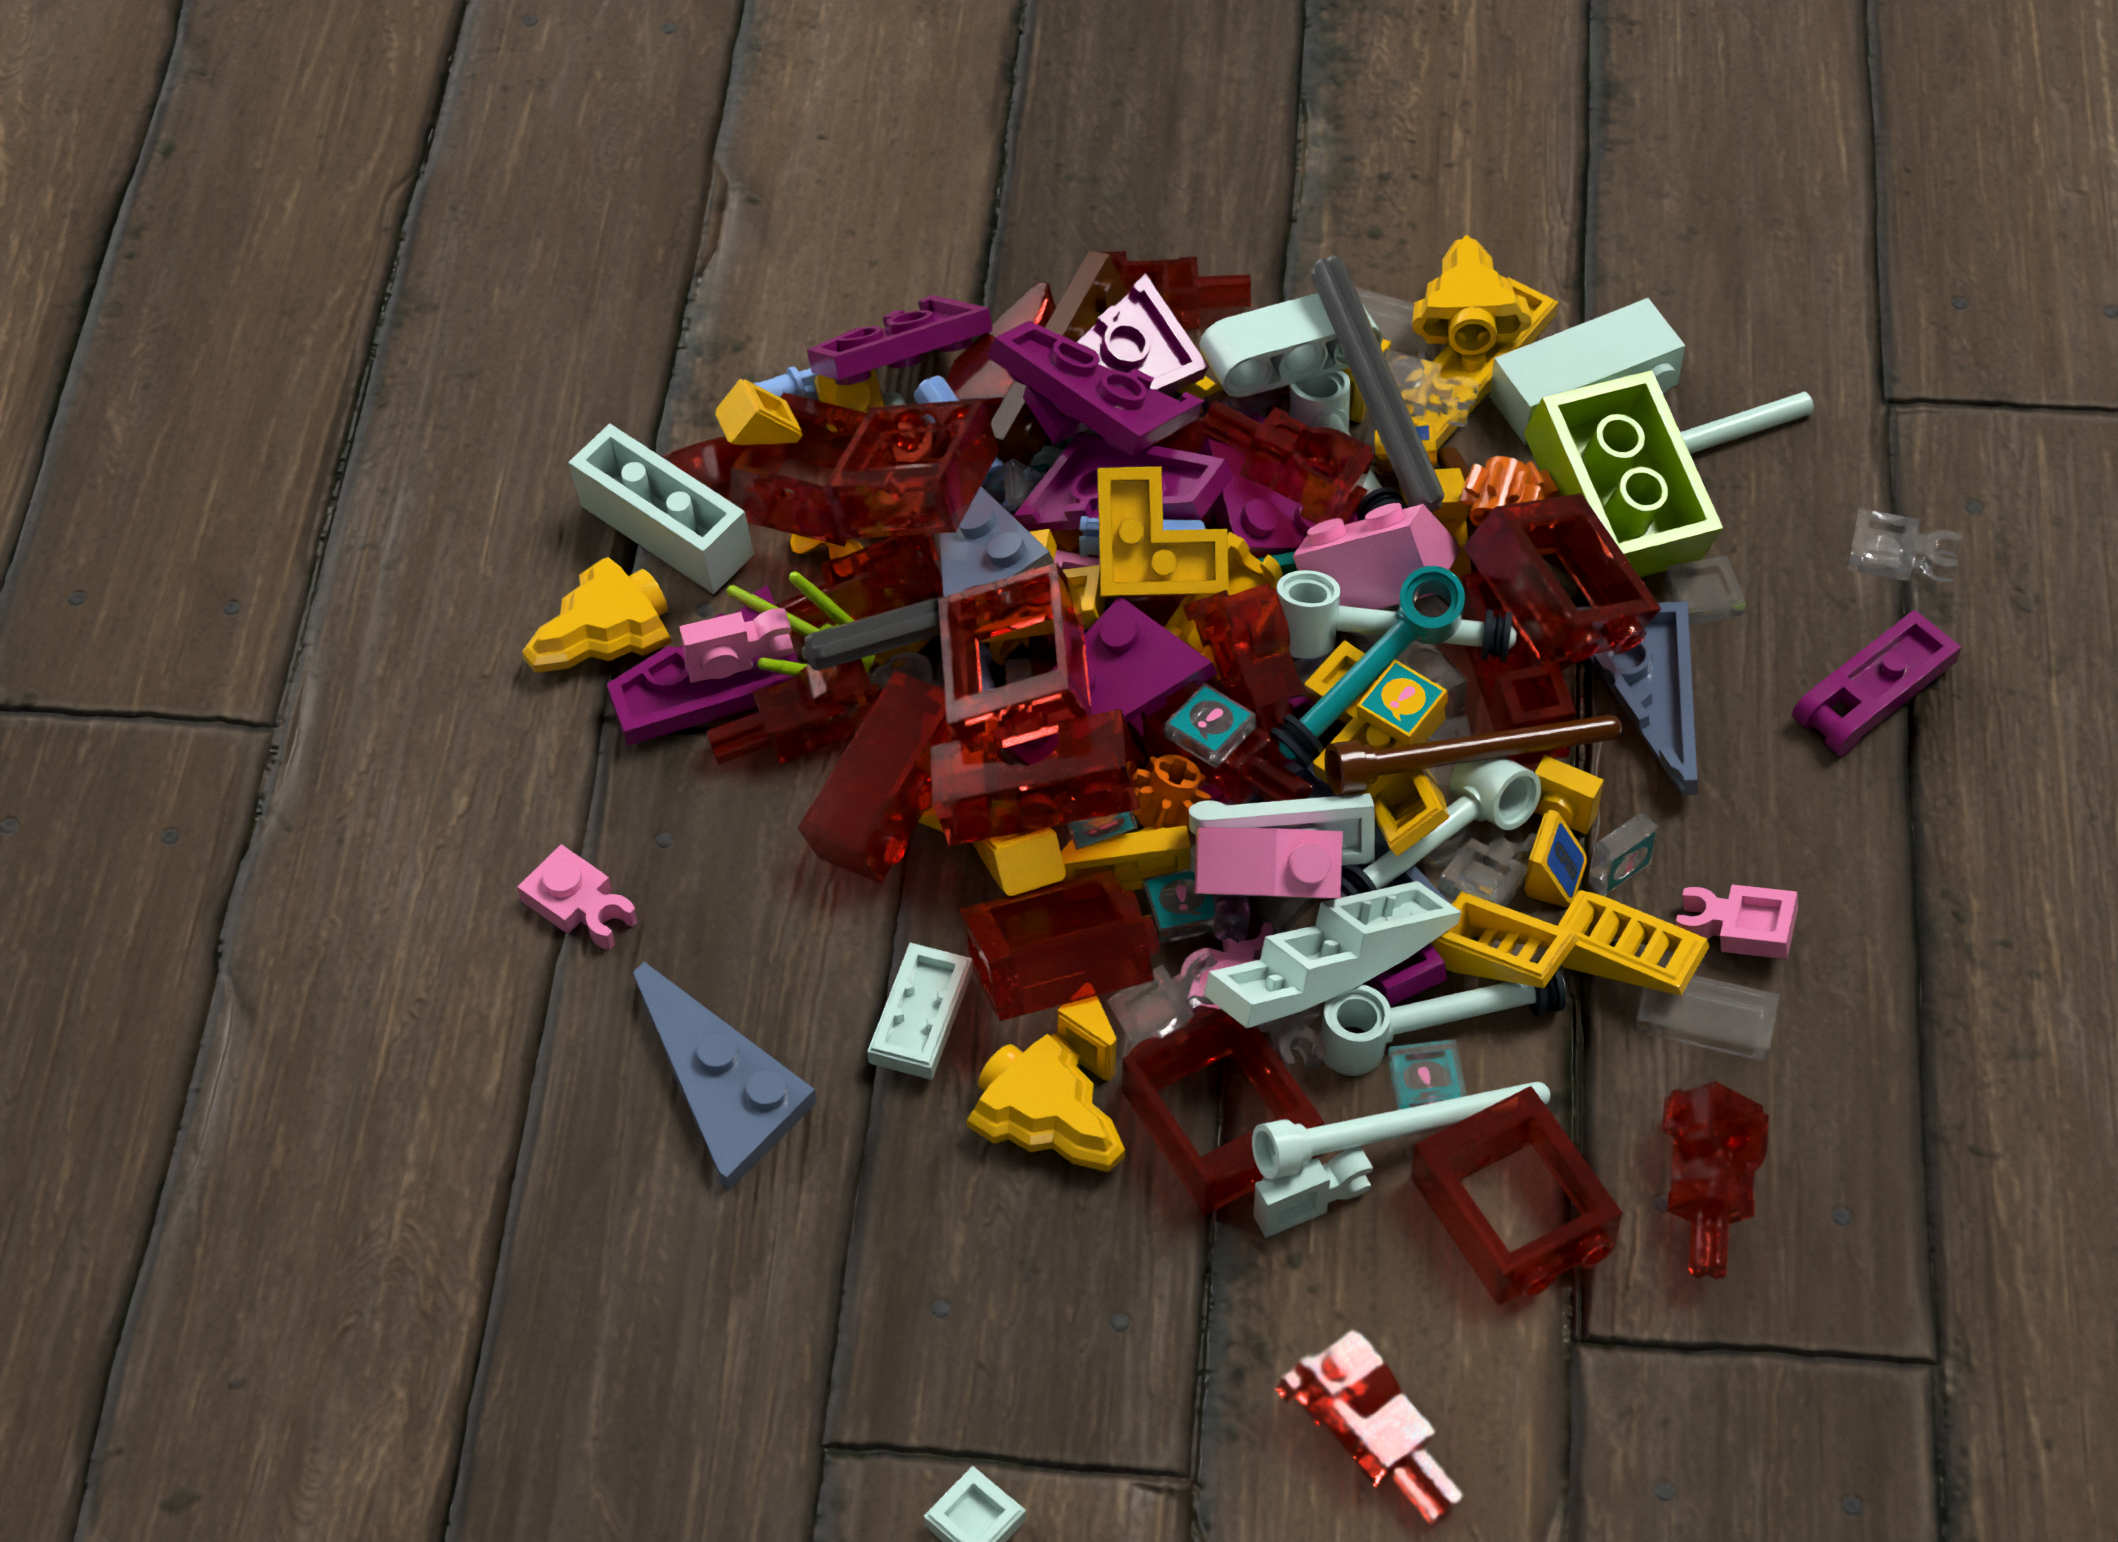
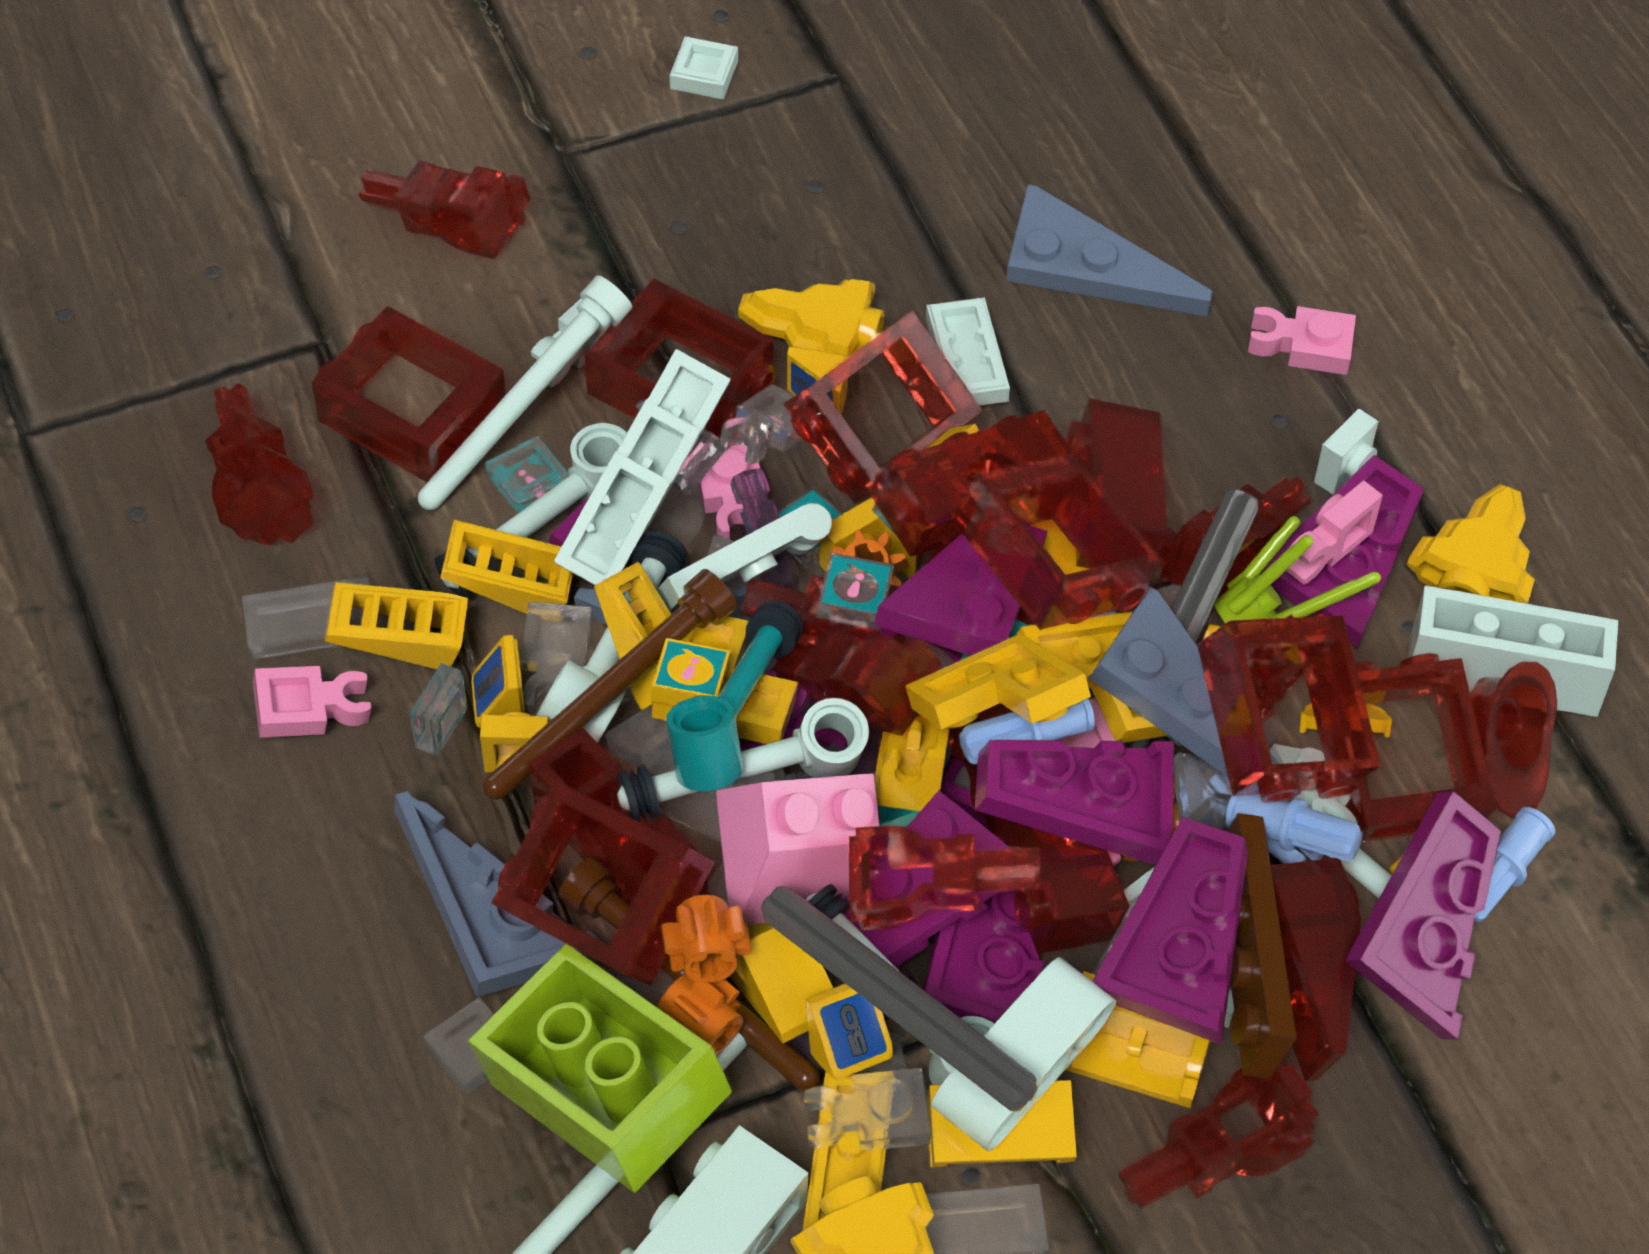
camera: 150 degrees right, 0 degrees up
yellow slope [715,379,803,445] -> none
magenta wing [987,321,1205,457] -> none
bright pink slope [1194,827,1343,899] -> none
magenta plate [1792,609,1961,757] -> none
clear plate [1847,508,1962,582] -> none
none -> light aqua plate [1314,409,1379,494]

